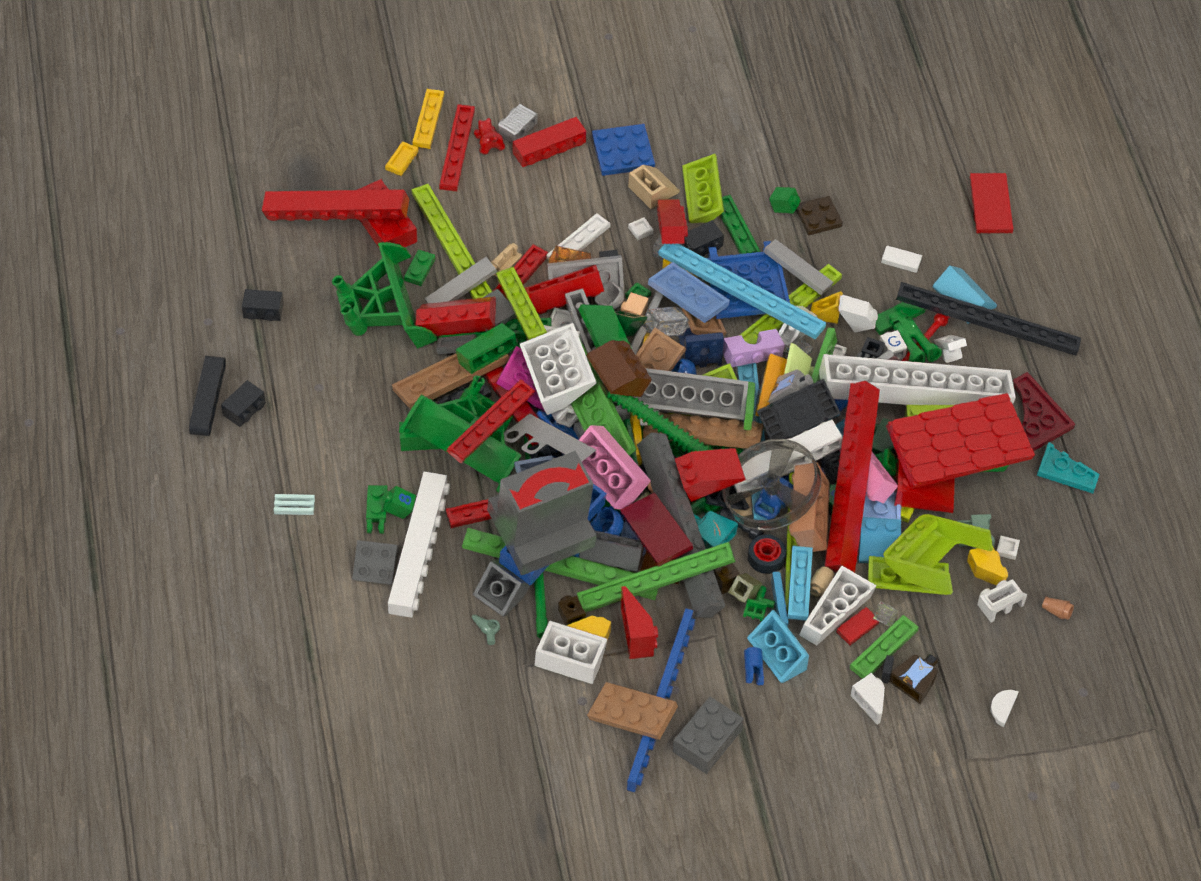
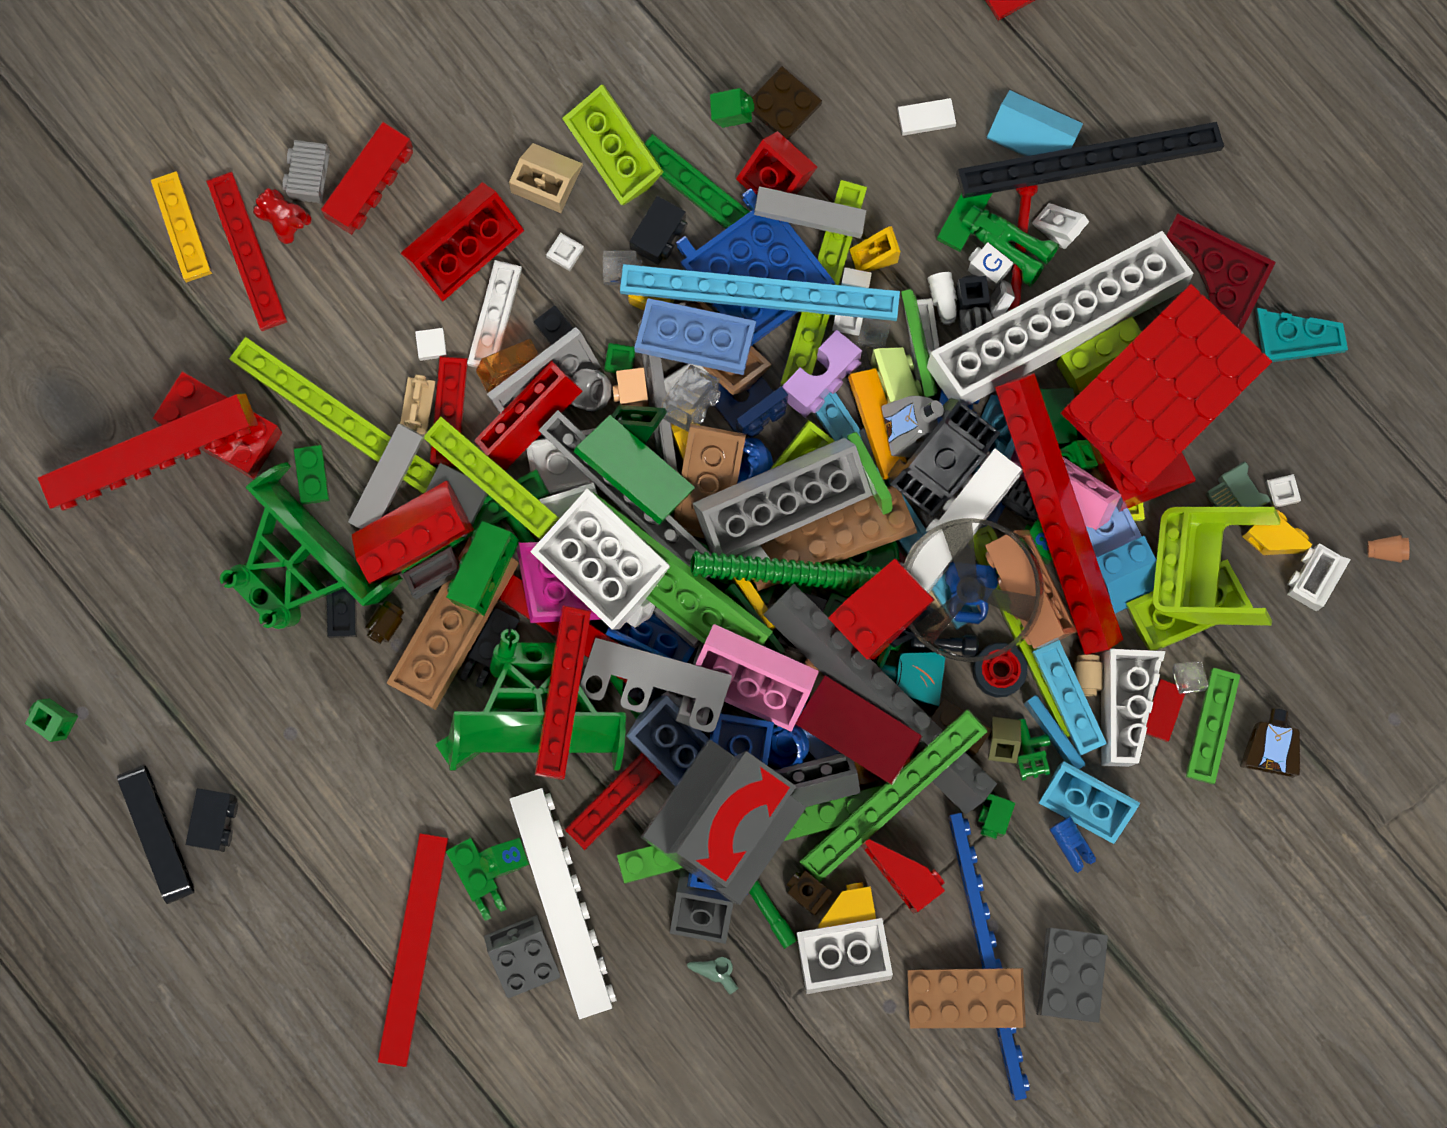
camera: 30 degrees left, 25 degrees up
black brick [242,289,284,321] -> none
light aqua tile [274,494,315,515] -> none
yellow tile [385,141,418,176] -> none
reddish brown slope [586,340,652,397] -> none
blue plate [592,124,655,176] -> none
red brick [657,199,688,244] -> none
white slope [839,295,878,332] -> none
white slope [851,673,885,725] -> none
black tile [881,655,894,684] -> none
white tile [990,690,1019,727] -> none
none -> green brick [25,698,78,742]
none -> black plate [326,581,357,638]
none -> dark brown brick [365,601,404,644]
none -> red tile [378,833,449,1067]
none -> red slope [400,182,525,302]
none -> white tile [415,328,447,361]
none -> red slope [736,131,817,195]
none -> white hinge [927,272,957,326]
none -> green brick [978,794,1015,840]

